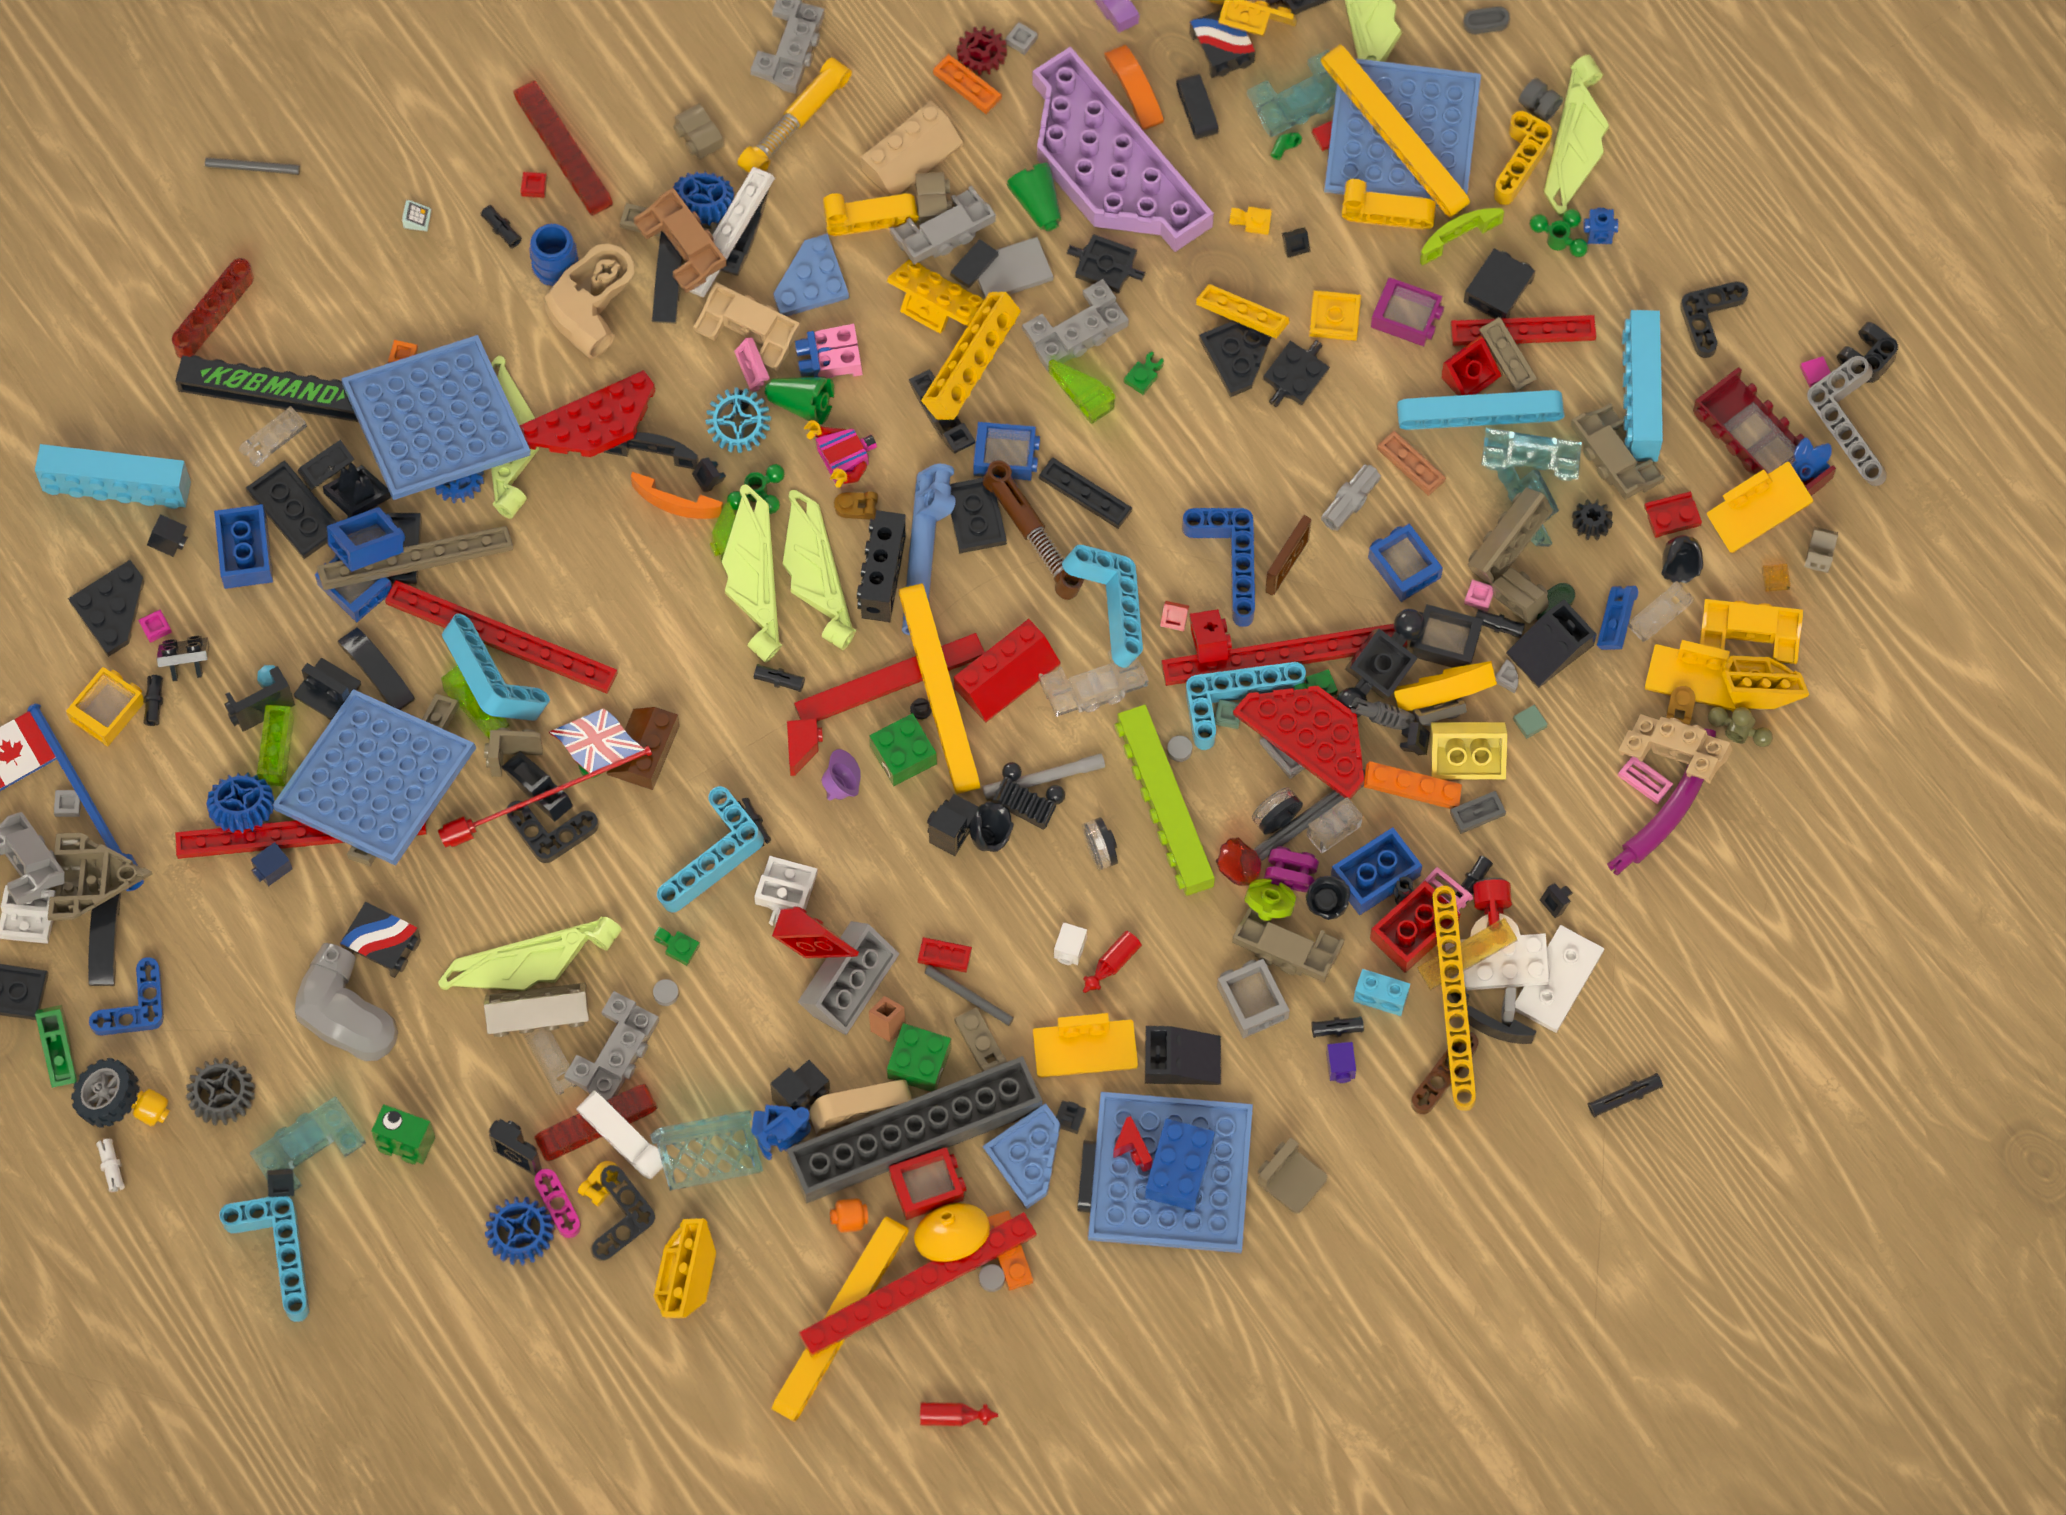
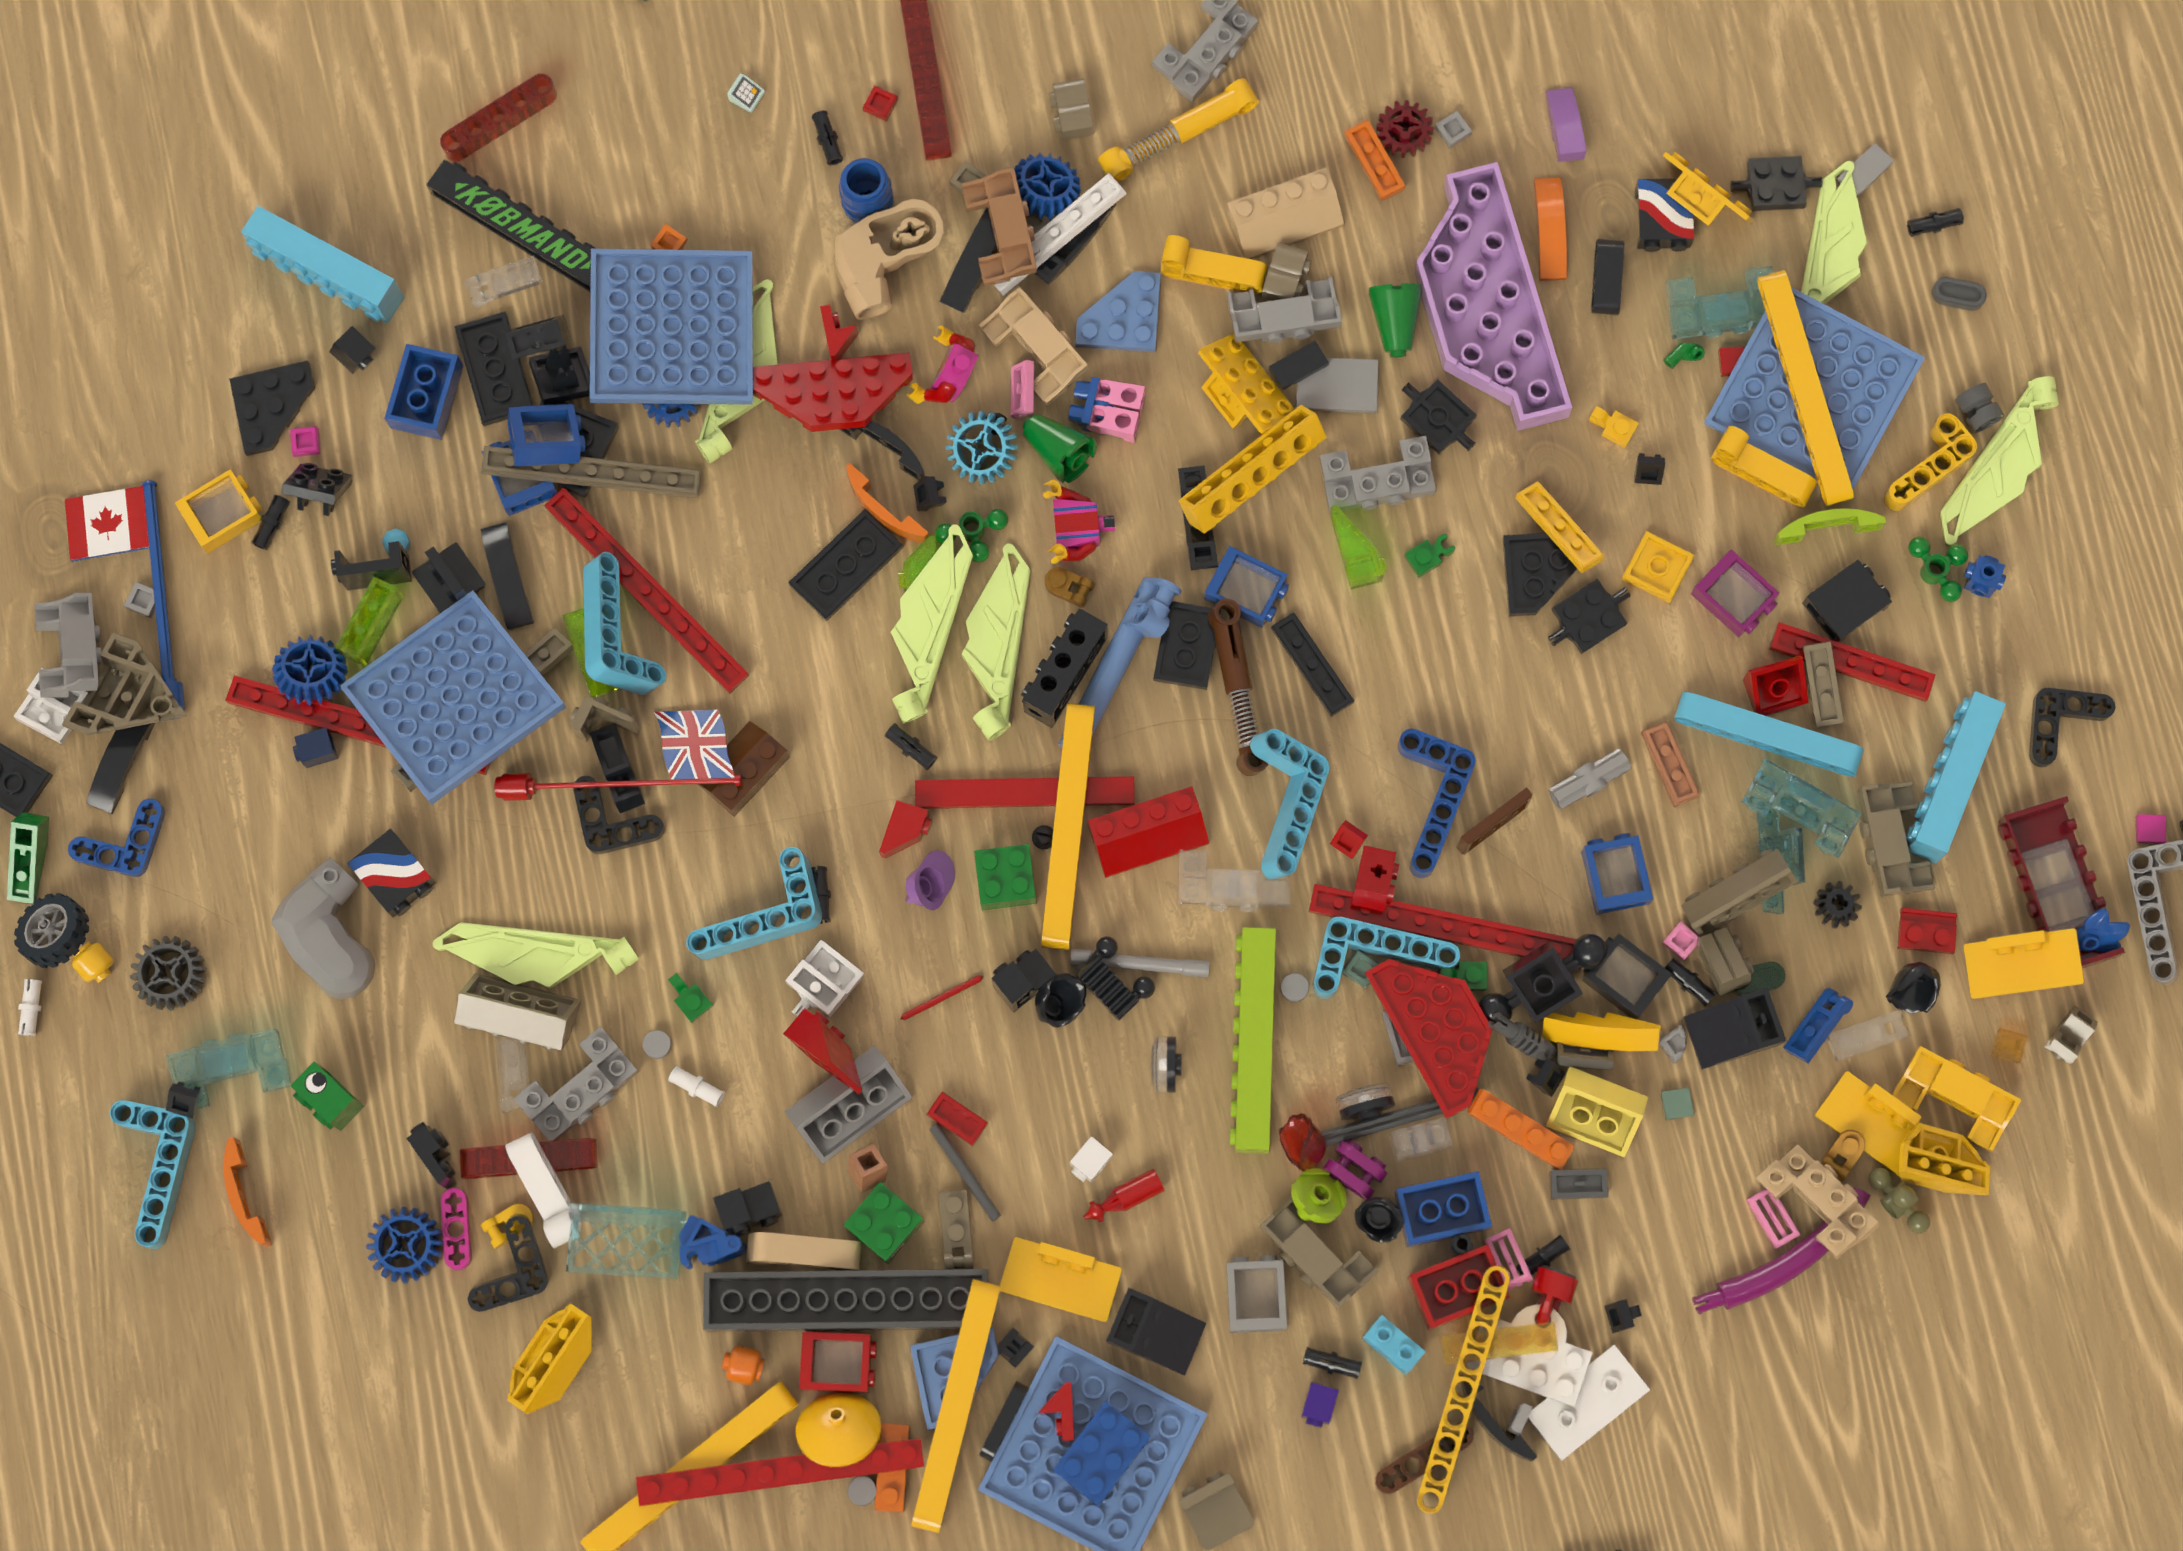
camera: 25 degrees right, 10 degrees up
none -> orange slope [223,1137,272,1247]
none -> white pin [668,1066,725,1107]
none -> black tile [788,509,904,622]
none -> red slope [820,304,858,360]
none -> red axle [900,975,983,1020]
none -> torso [906,325,979,404]
none -> yellow beam [911,1279,1001,1533]

